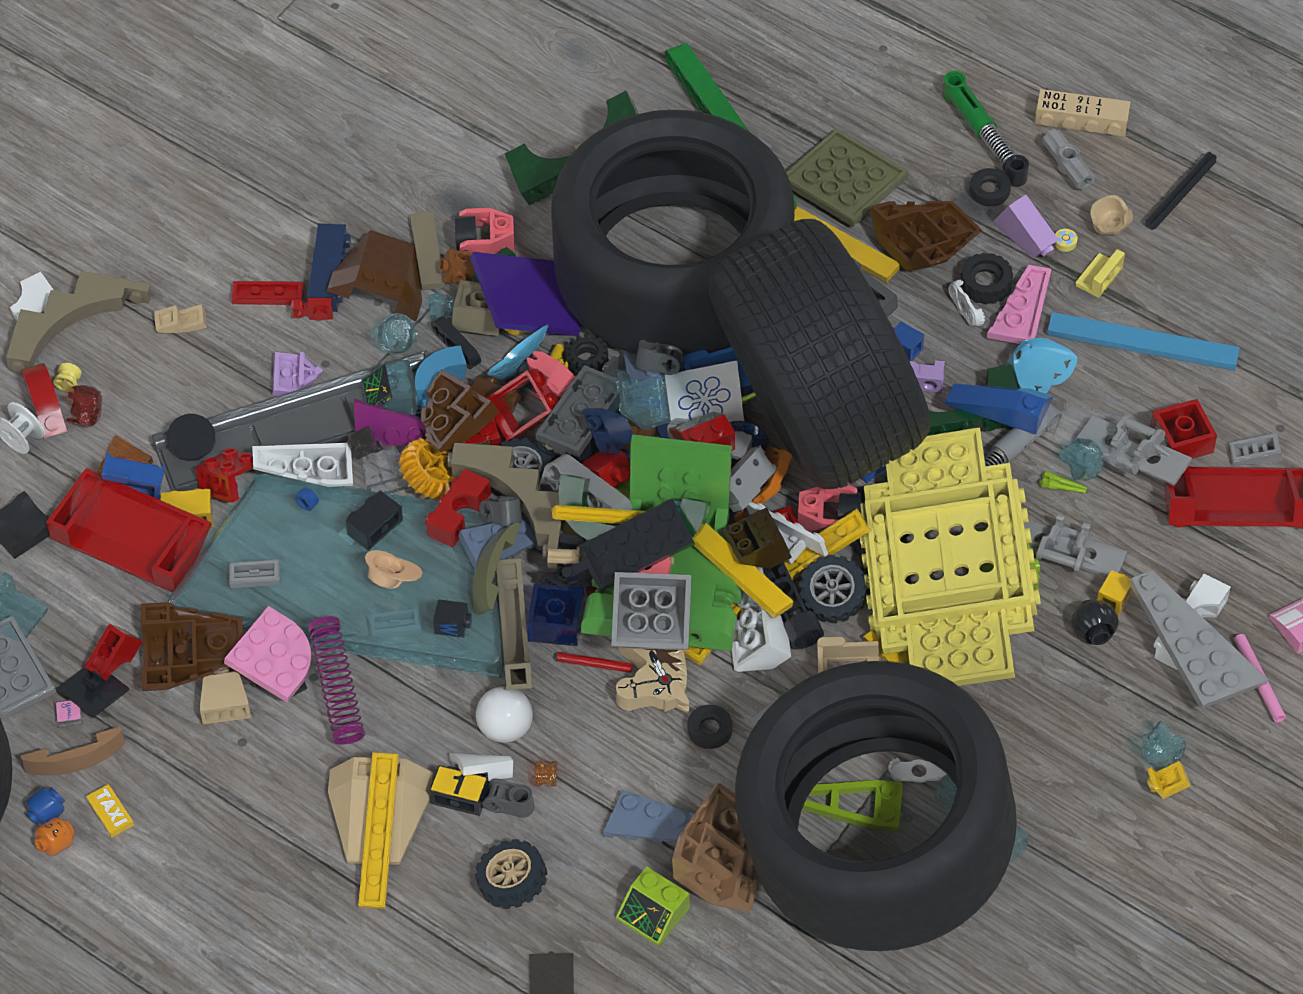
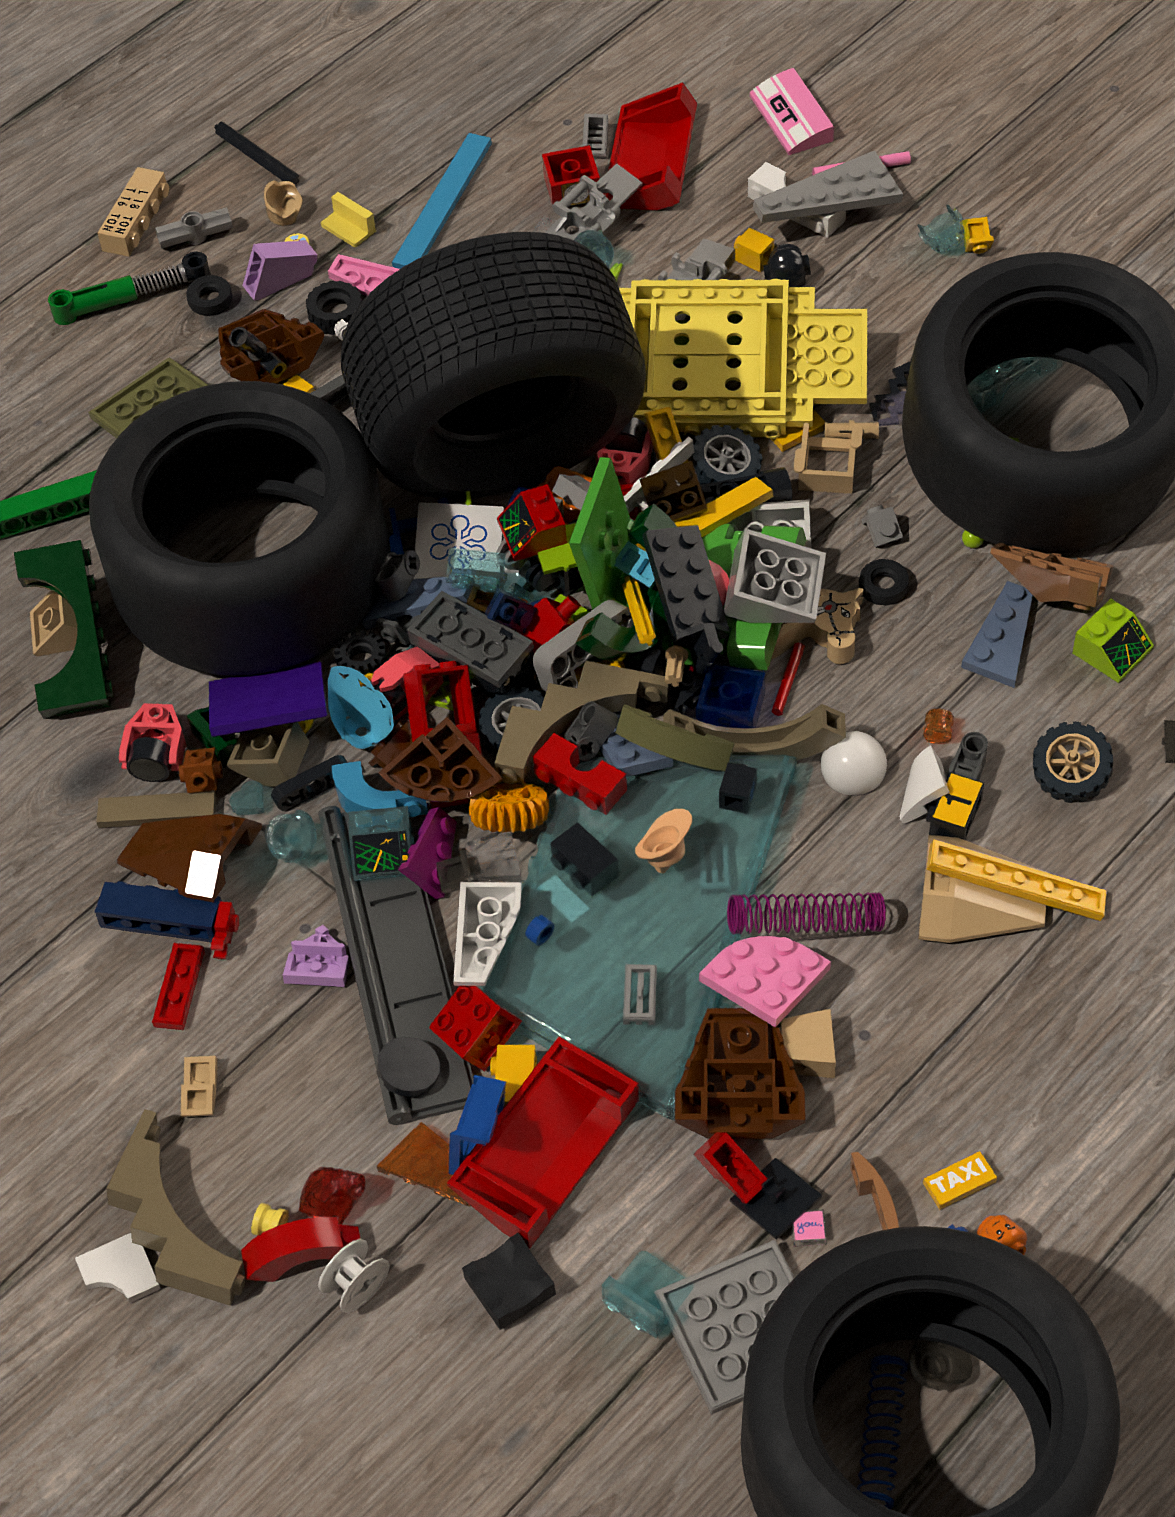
camera: 80 degrees left, 0 degrees up
none -> black bar [229,327,287,378]

